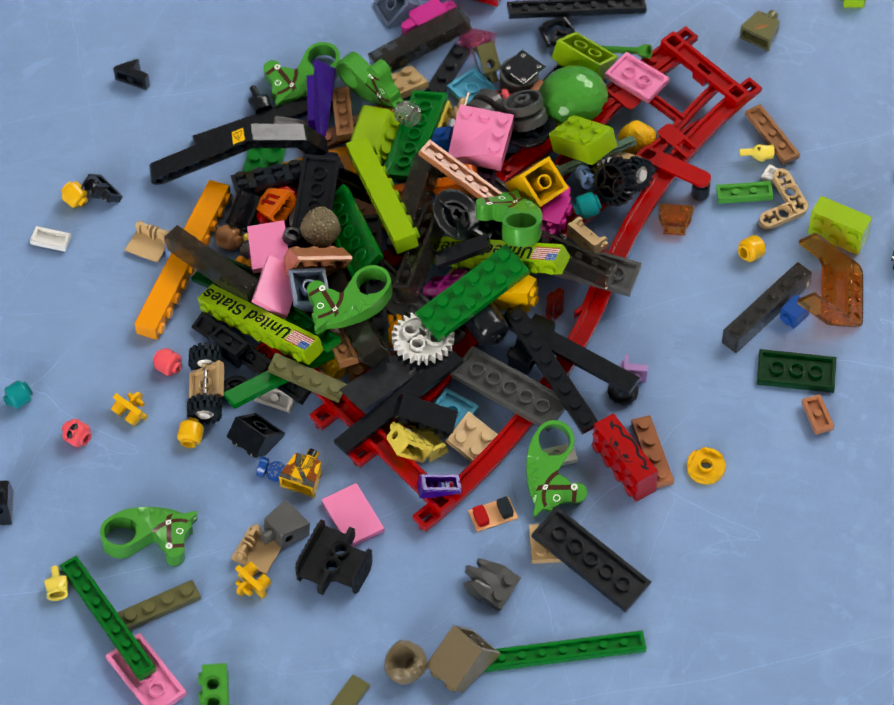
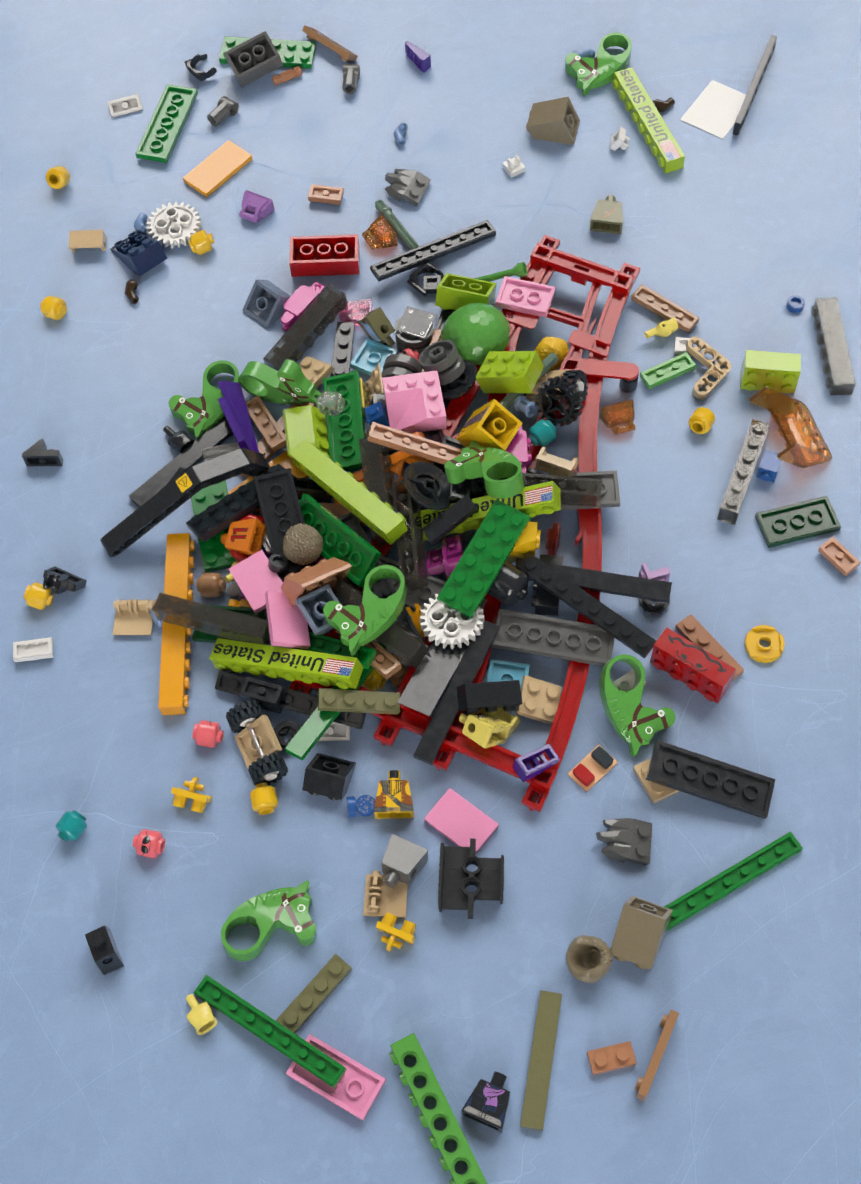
camera: 20 degrees left, 5 degrees up
black hinge [225,188,260,233] -> none

